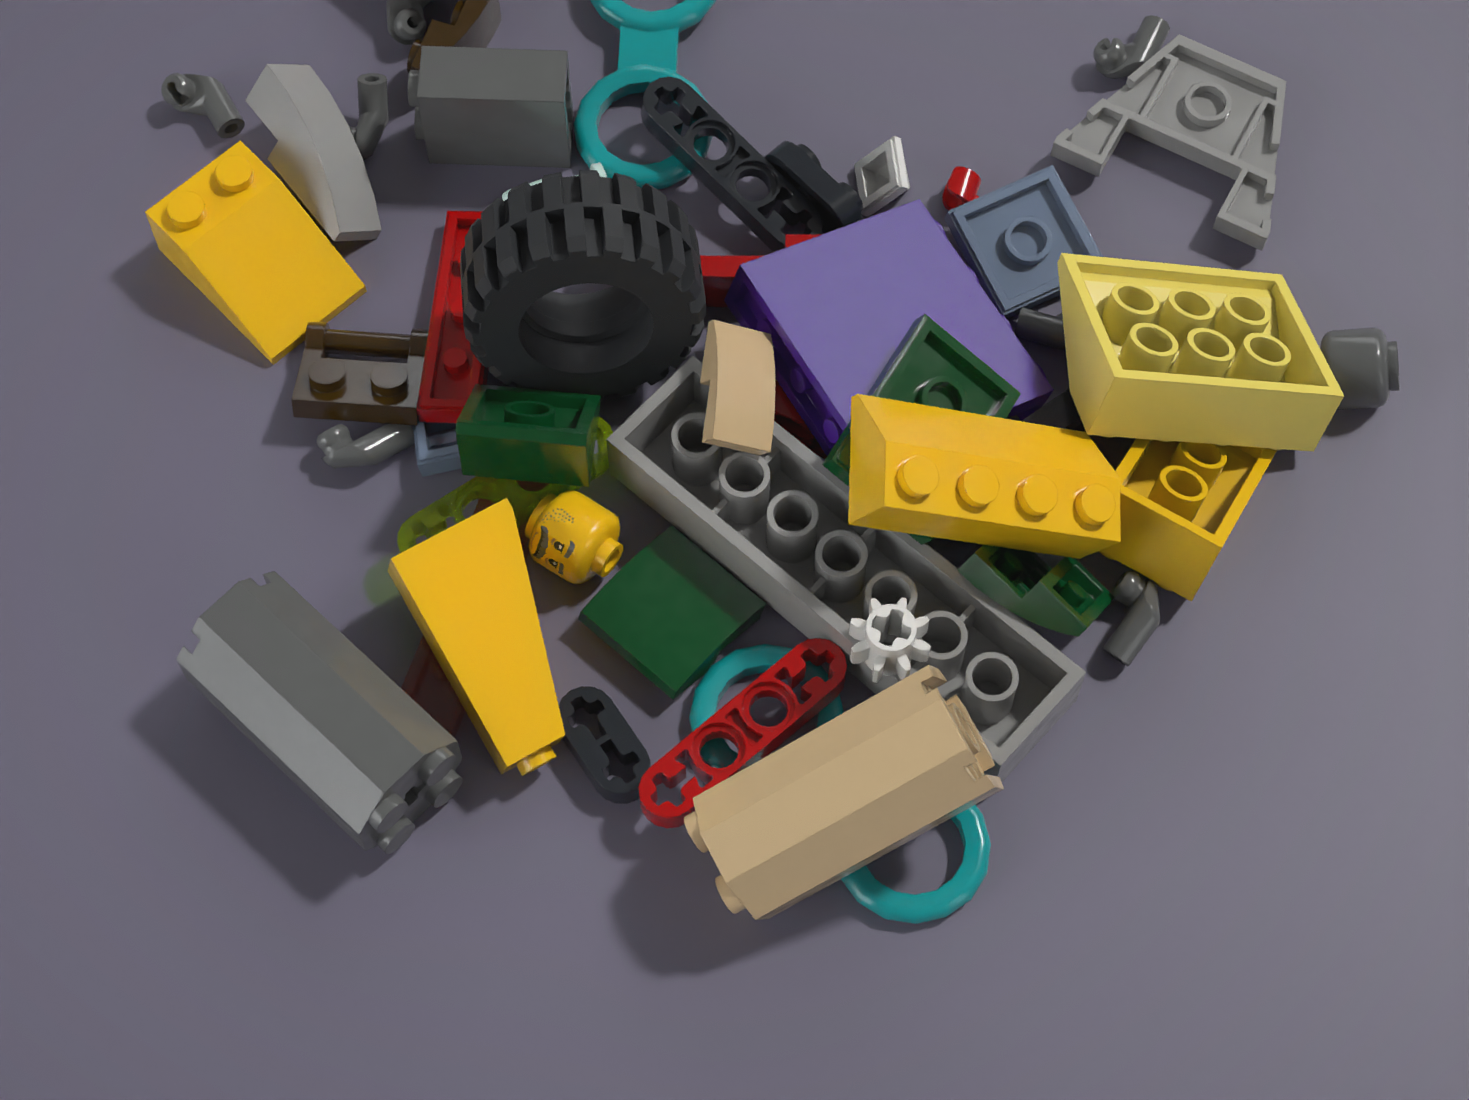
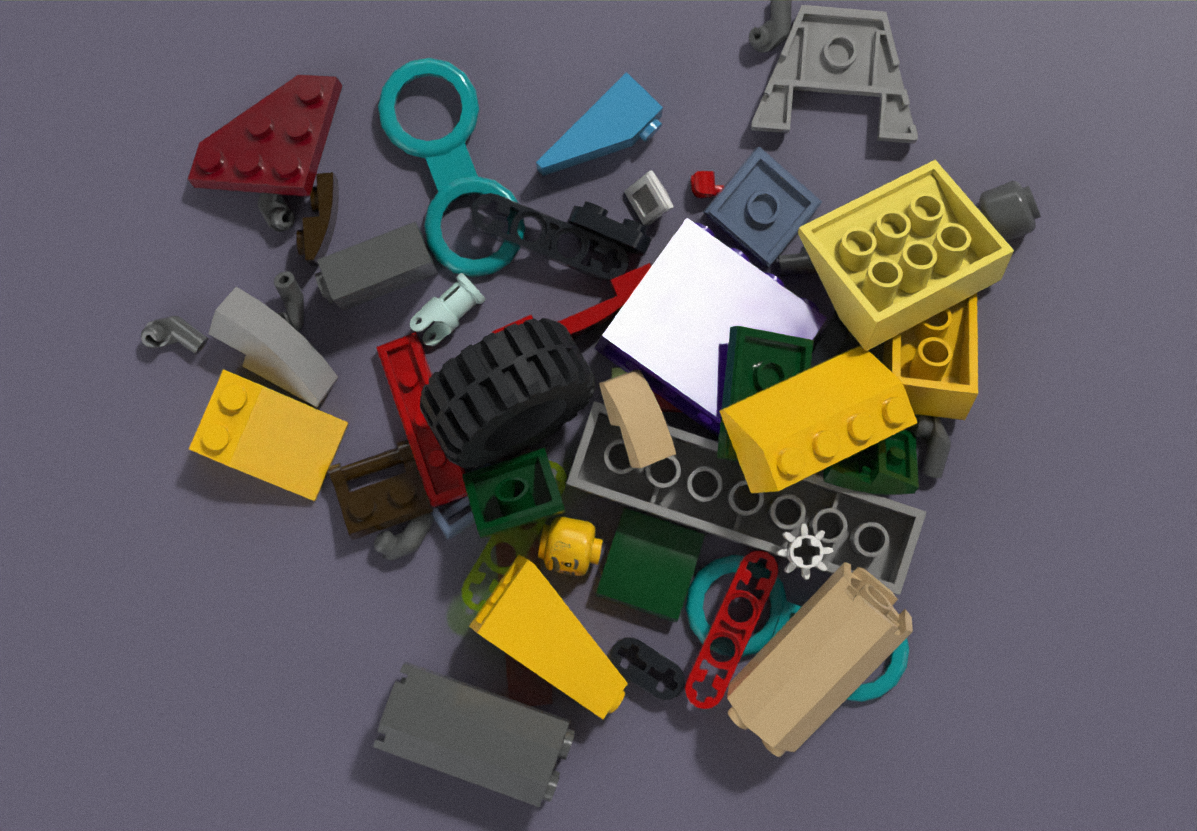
camera: 25 degrees left, 20 degrees up
none -> dark azure slope [536,72,663,176]

